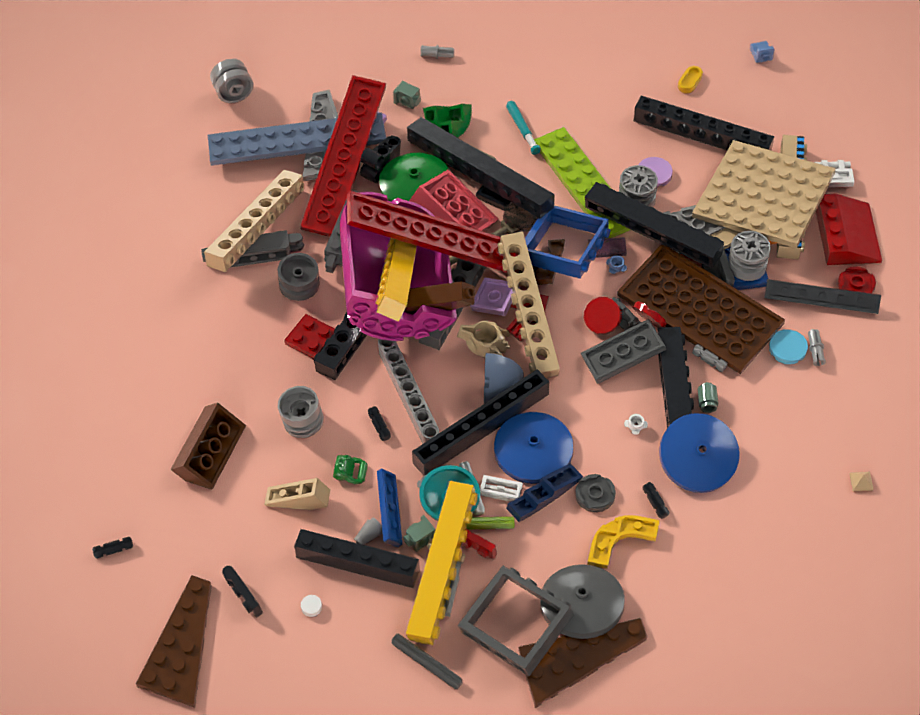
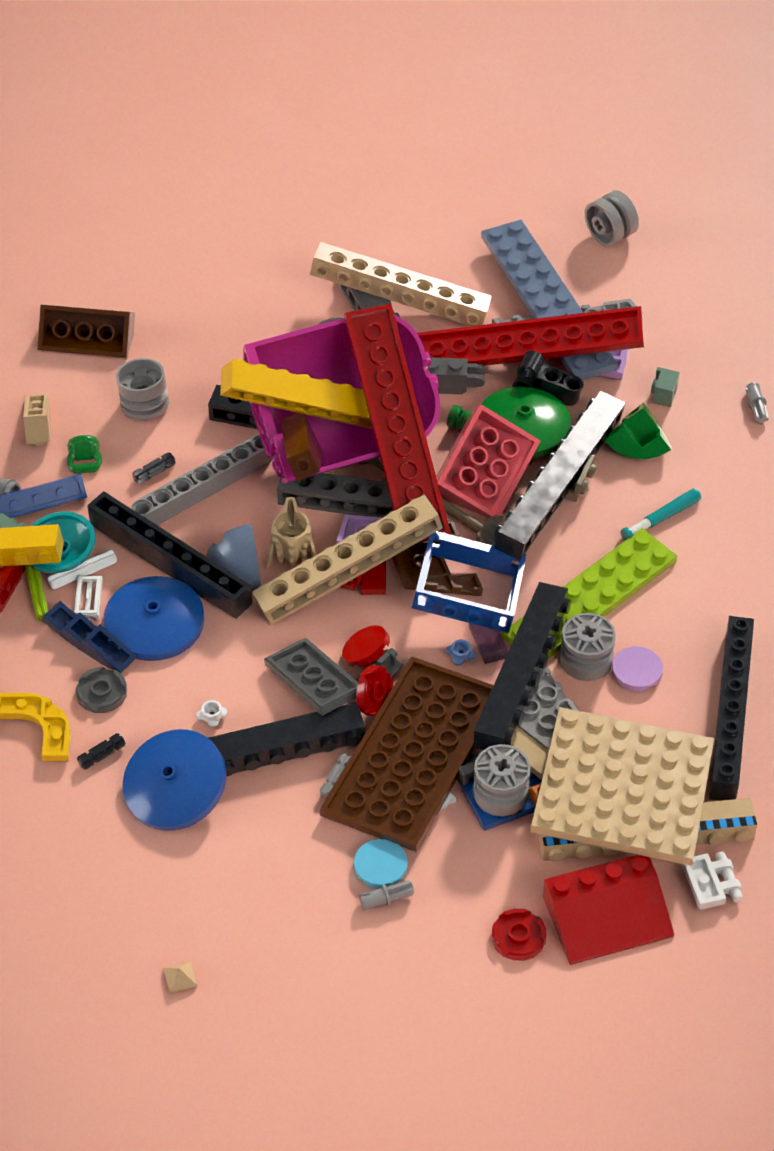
camera: 75 degrees right, 5 degrees down
sand green brick [697,382,718,413] -> none
black plate [765,279,881,314] -> none

